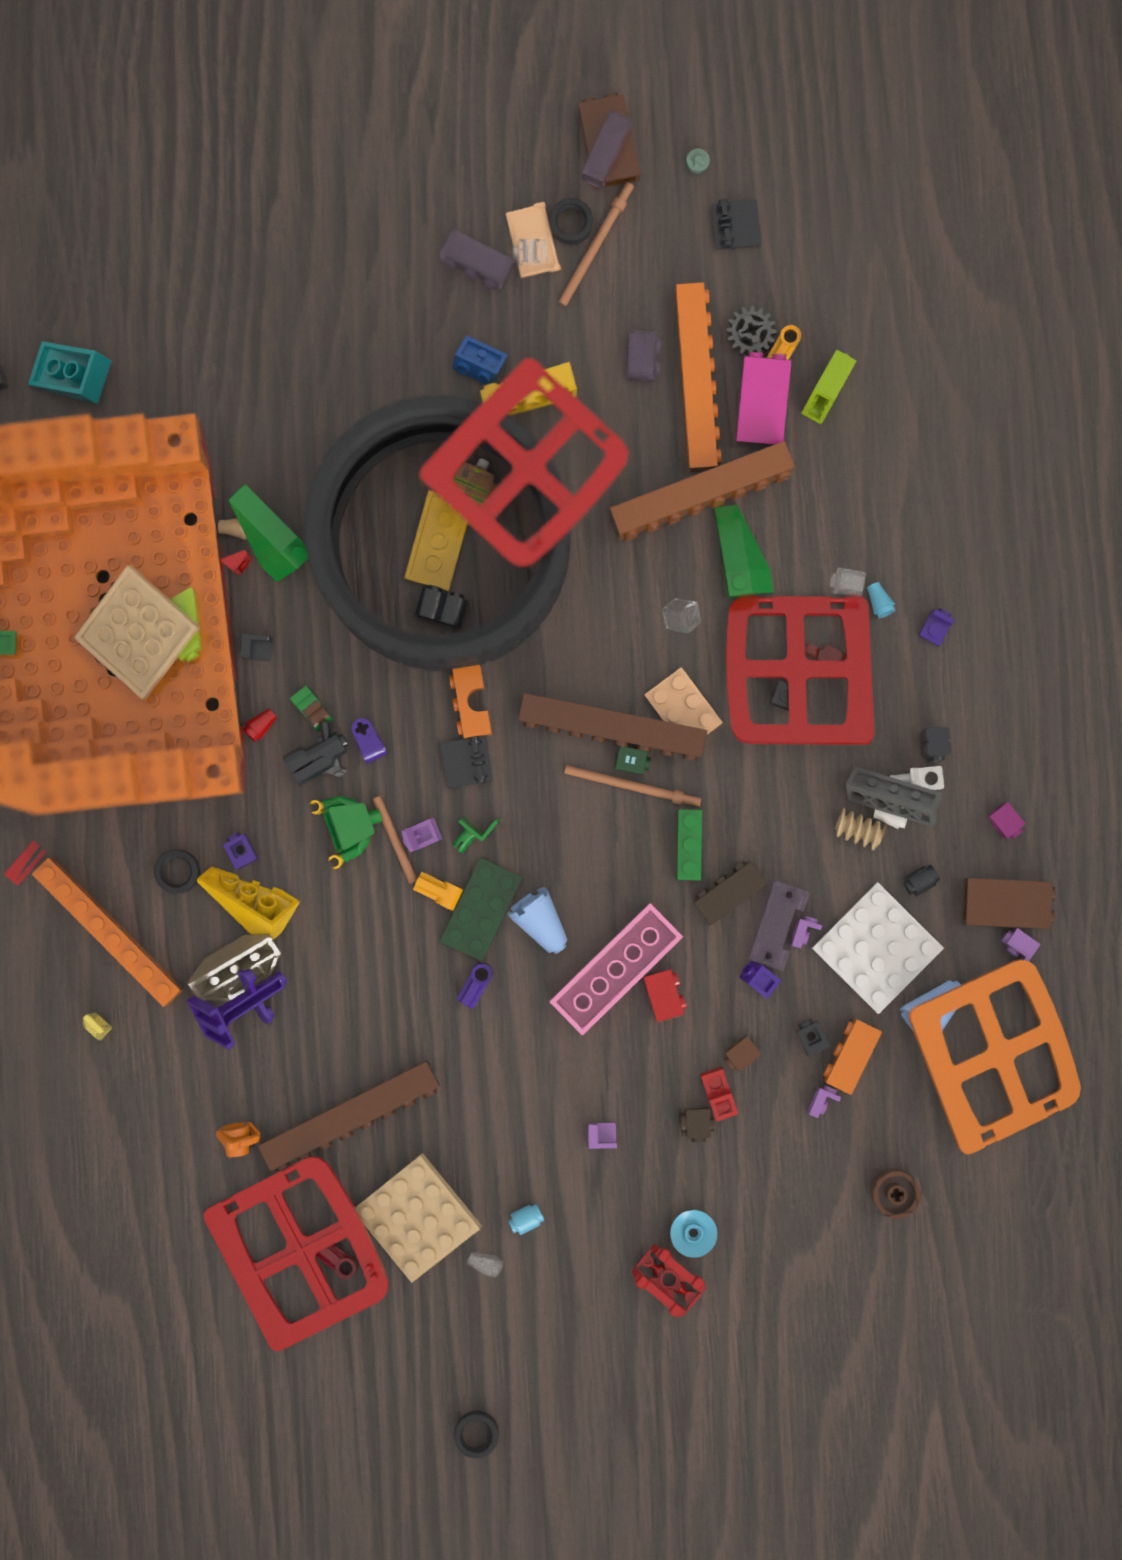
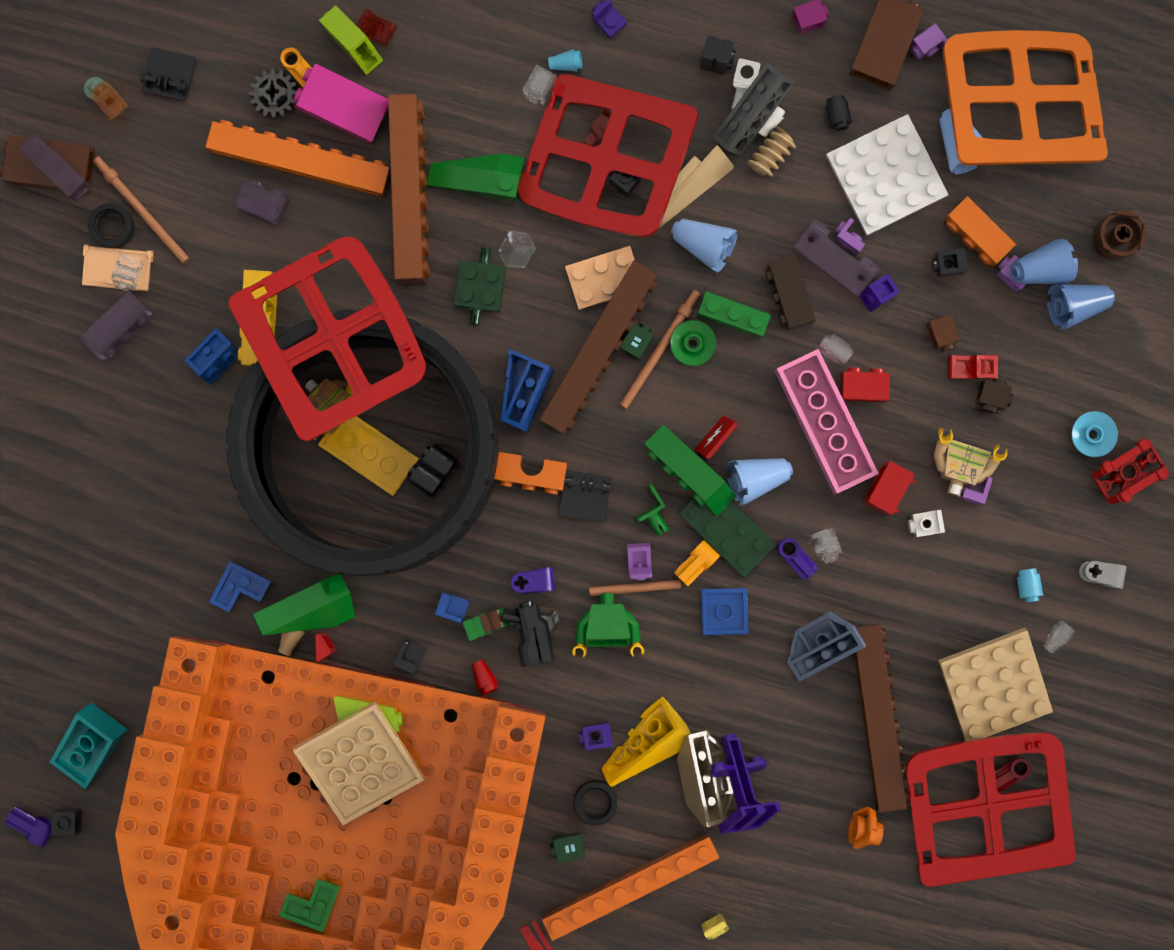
camera: 70 degrees left, 0 degrees up
none -> clear orange brick [91,82,129,120]
none -> blue plate [209,561,272,612]
none -> clear red bracket [357,9,397,46]
none -> blue panel [435,592,469,623]
none -> dark green plate [454,247,506,326]
none -> blue wedge [501,349,554,433]
none -> dark green brick [550,832,585,863]
none -> green wedge [644,424,736,516]
none -> tan wedge [659,145,734,228]
none -> green dish [670,320,716,366]
none -> light blue cone [671,219,737,272]
none -> red slope [695,416,738,460]
none -> blue plate [701,588,749,635]
none -> sand blue wedge [787,611,867,682]
none -> clear brick [809,527,842,564]
none -> clear brick [819,334,854,366]
none -> red container [862,461,915,516]
none -> white brick [908,510,945,537]
none -> tan torso [933,428,1007,497]
none -> medium blue cone [1010,238,1078,284]
none -> medium blue cone [1047,284,1115,330]
none -> light grey piece [1079,561,1127,589]

